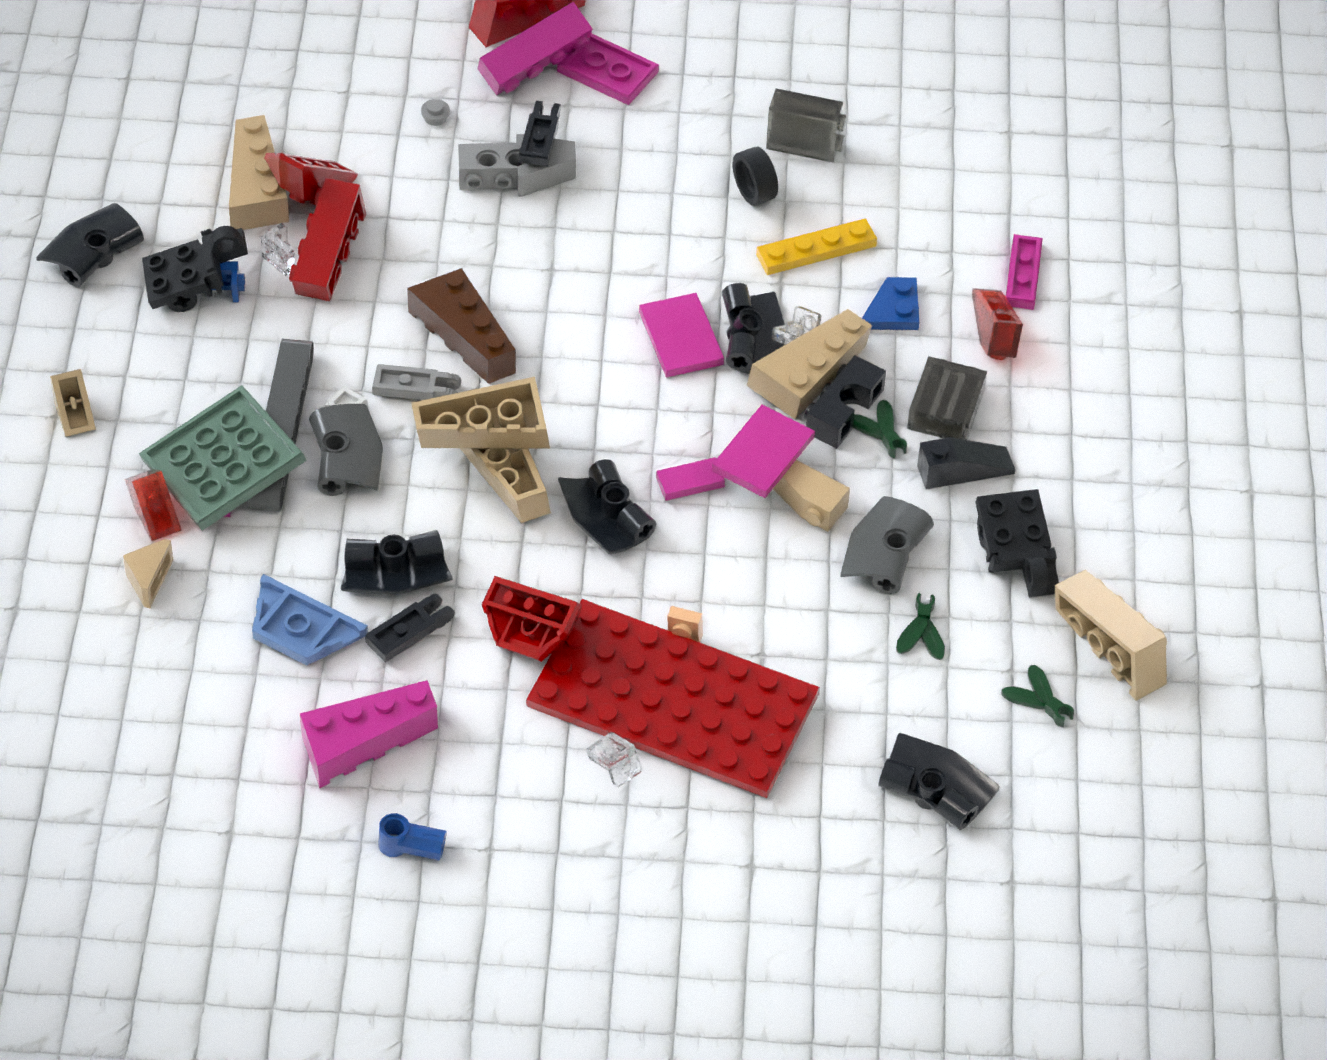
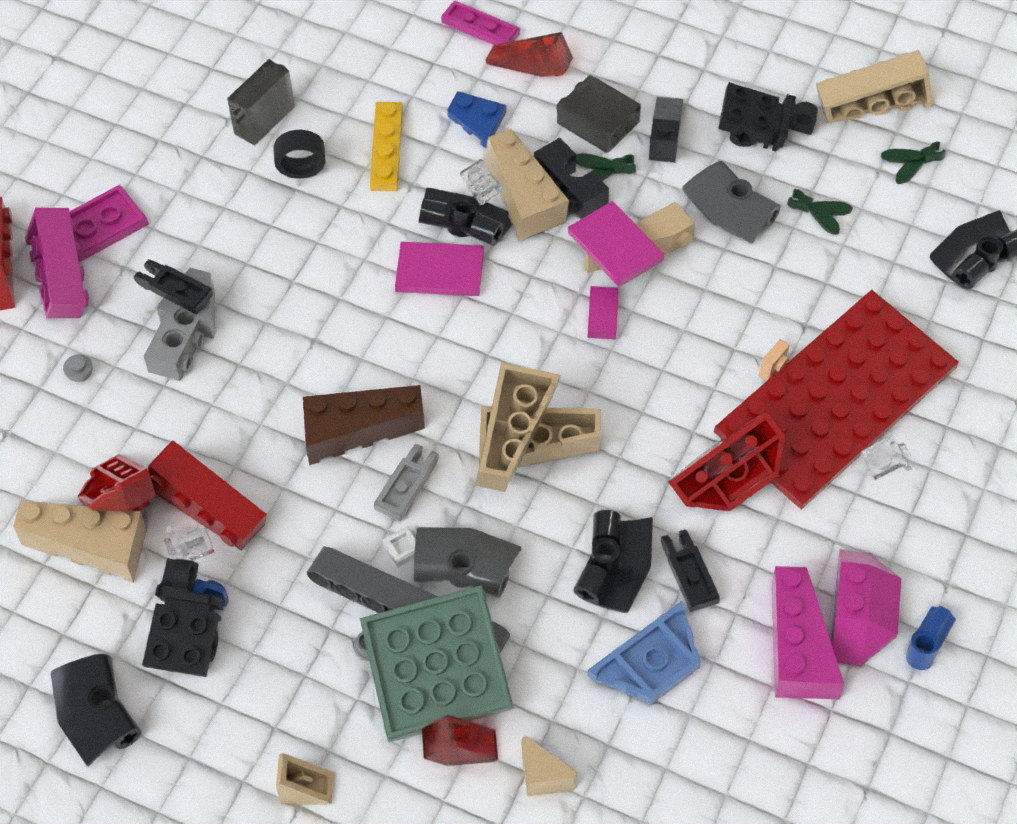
camera: 65 degrees left, 5 degrees up
black panel [558,459,657,555] -> none
none -> dark pink wedge [831,549,901,666]

